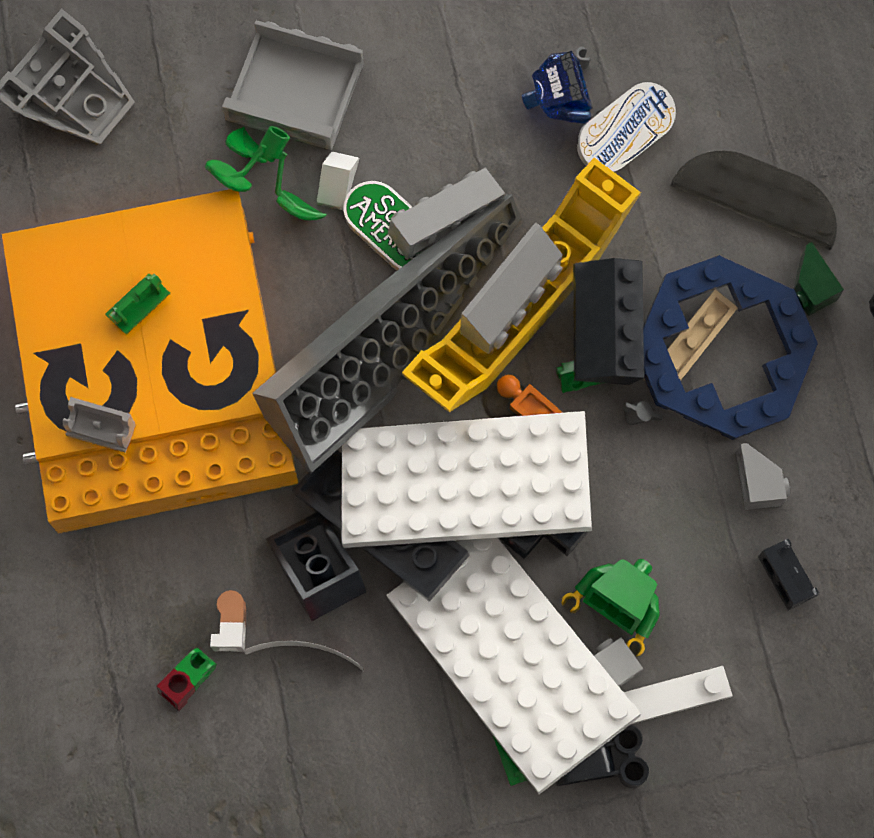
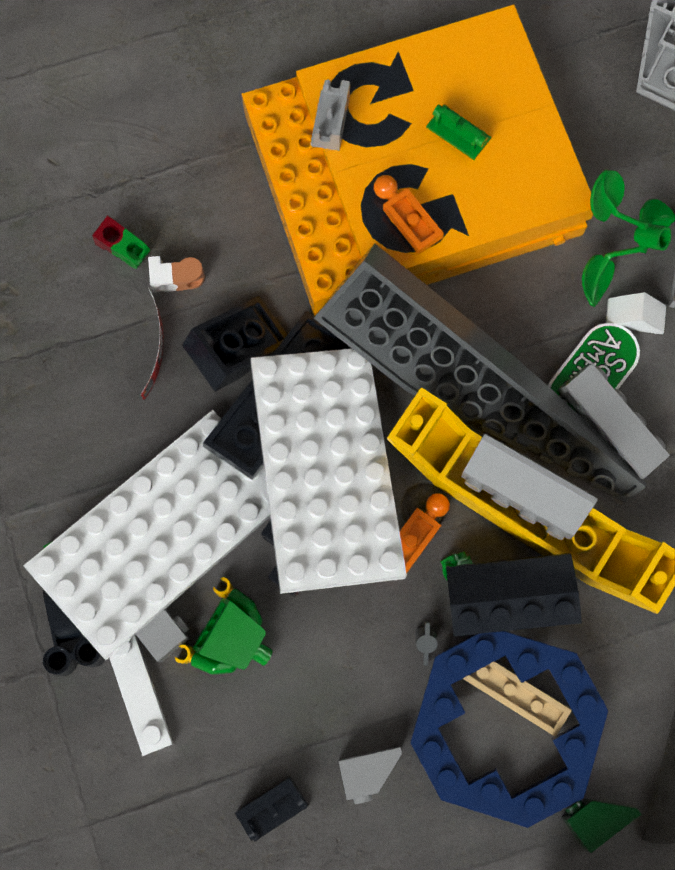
camera: 85 degrees right, 5 degrees up
none -> orange plate [374,175,444,254]

